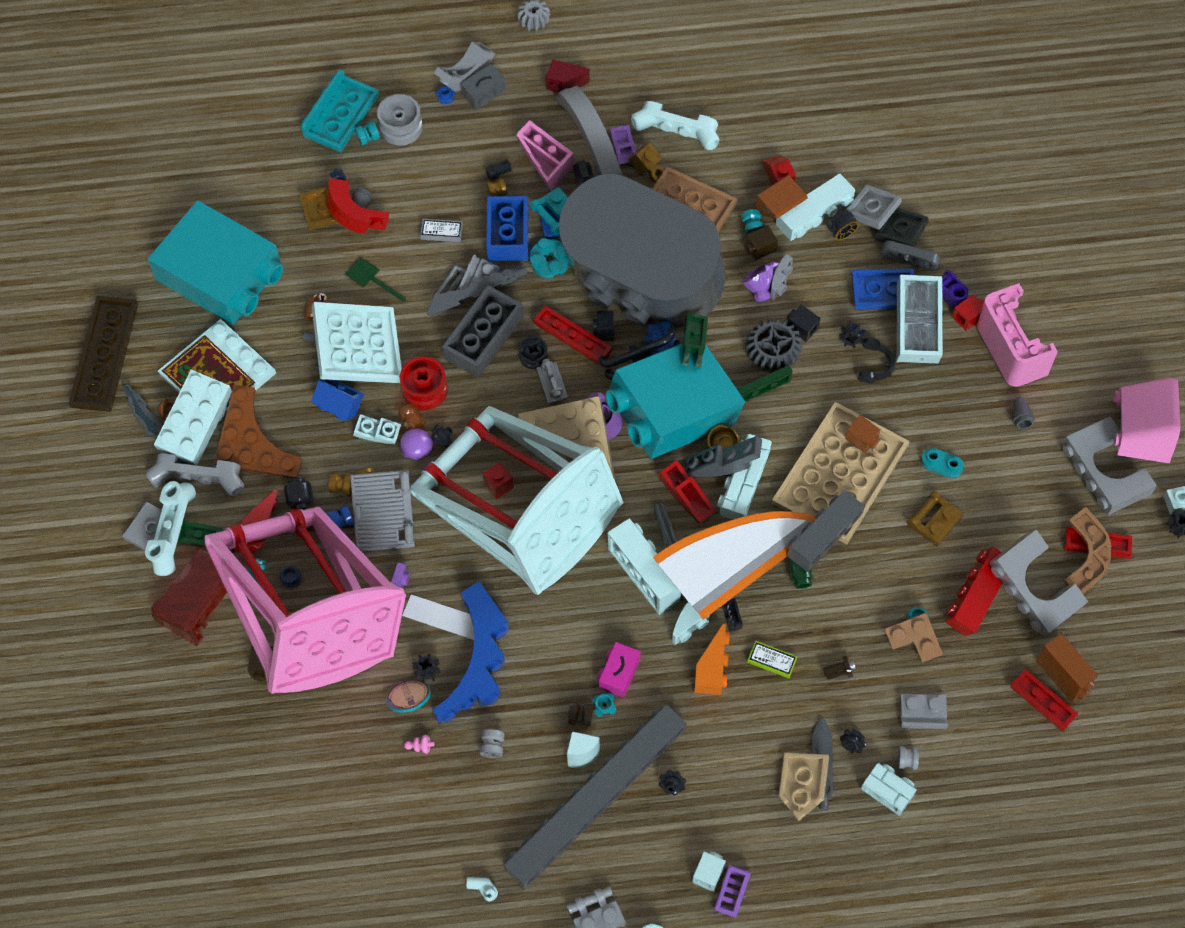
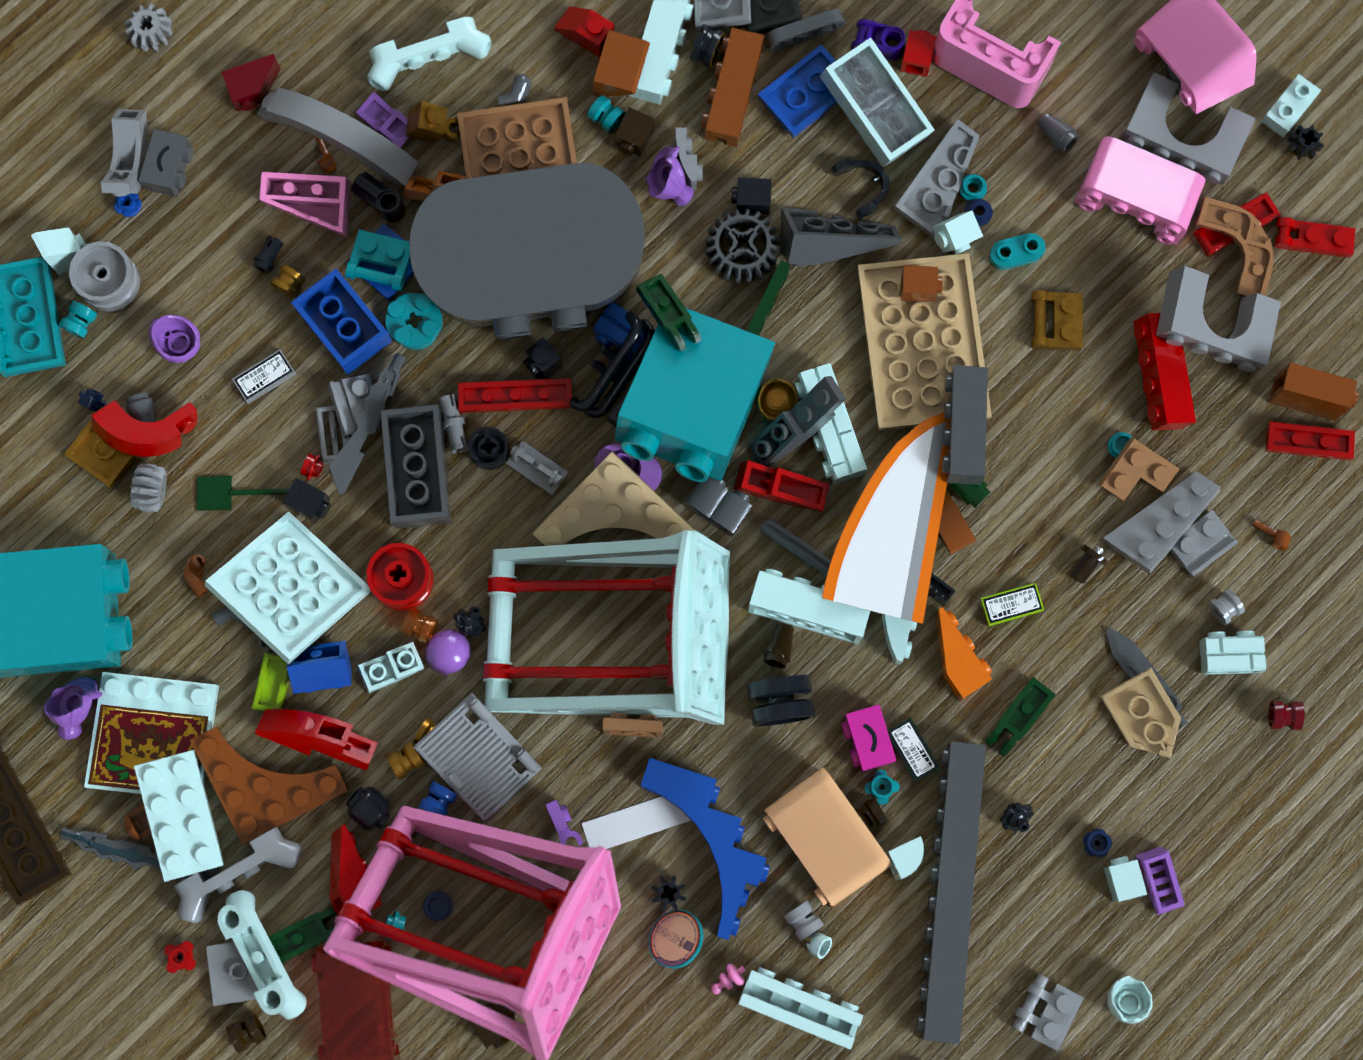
camera: 40 degrees left, 15 degrees up
red brick [483,462,514,499] -> none
black gear [839,321,865,348] -> none
black plant [840,729,867,753] -> none
none -> light aqua slope [31,228,87,275]
none -> medium lavender hair [43,677,103,740]
none -> light grey gear [130,463,167,512]
none -> medium lavender hair [148,315,200,363]
none -> red plate [164,941,196,973]
none -> dark brown wheel [226,1013,267,1053]
none -> lime tile [251,652,290,712]
none -> red slope [255,709,378,771]
none -> black brick [282,478,331,524]
none -> red plate [300,453,324,481]
none -> dark orange hand [316,137,337,175]
none -> light grey pin [438,394,469,454]
none -> dark grey arm [497,74,531,107]
none -> medium nougat plate [603,713,663,738]
none -> dark grey brick [685,477,752,537]
none -> dark orange brick [701,28,764,147]
none -> light aqua brick [738,967,863,1050]
none -> black wheel [747,675,816,727]
none -> light nougat windscreen [762,767,892,908]
none -> dark brown cone [763,623,794,668]
none -> dark grey wedge [781,208,902,267]
none -> light aqua hinge [806,932,832,959]
none -> tile [888,717,940,783]
none -> light grey wing [893,119,980,240]
none -> light aqua brick [932,210,983,254]
none -> dark orange slope [938,491,975,555]
none -> teal plate [959,174,987,201]
none -> dark blue plate [964,199,993,227]
none -> dark green hinge [984,677,1056,757]
none -> windscreen [1074,136,1206,246]
none -> dark blue plate [1083,829,1112,858]
none -> light grey wing [1103,471,1220,574]
none -> dark orange hand [1253,519,1291,551]
none -> dark red wheel [1268,700,1305,731]
none -> red plate [1275,217,1356,258]

